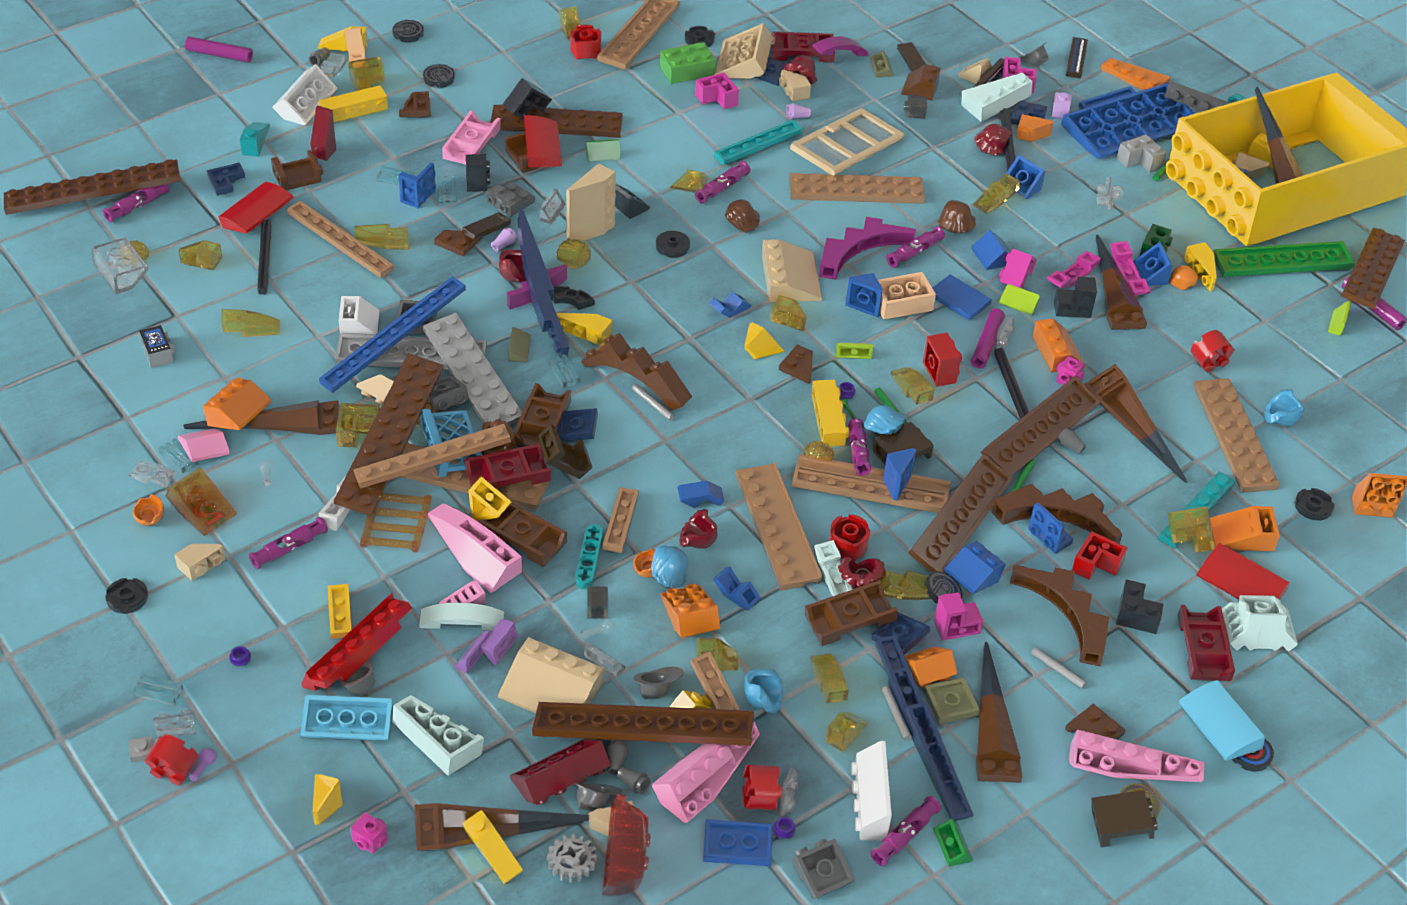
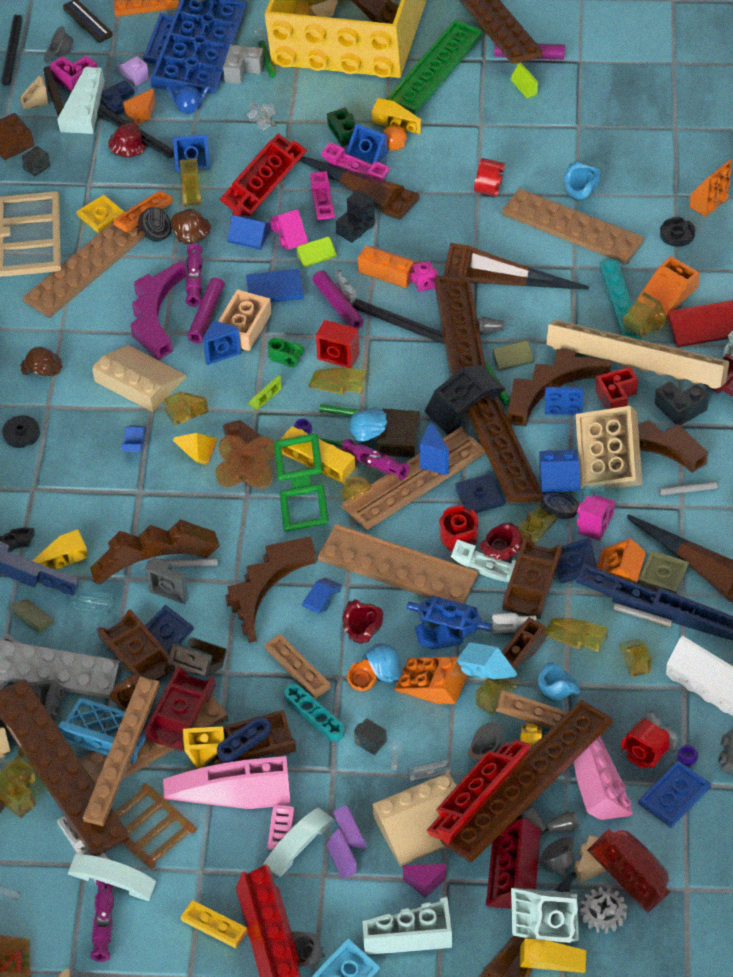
camera: 45 degrees left, 5 degrees up
none -> black axle [1,14,22,86]
none -> light aqua slope [68,854,156,901]
none -> yellow tile [76,194,125,234]
none -> orange plate [114,190,173,232]
none -> tile [138,207,172,242]
none -> dark grey plate [145,557,188,604]
none -> blue piece [167,85,209,114]
none -> magenta piece [187,277,225,343]
none -> clear orange plant [215,435,275,488]
none -> dark blue plate [217,717,271,762]
none -> red slope [220,133,307,216]
none -> reddish brown arch [225,536,316,643]
none -> green piece [268,338,304,367]
none -> green bar [274,433,329,532]
none -> magenta slope [403,864,446,898]
none -> blue plate [406,596,492,637]
none -> black slope [424,365,505,436]
none -> red slope [426,740,531,846]
none -> dark blue plate [455,473,504,513]
none -> medium azure slope [456,642,517,679]
none -> white arm [492,613,536,634]
none -> olive slope [493,340,534,371]
none -> reddish brown slope [501,617,546,670]
none -> light aqua slope [511,887,579,943]
none -> tan brick [546,320,729,388]
none -> tan slope [576,406,643,489]
none -> clear light blue tile [582,484,605,496]

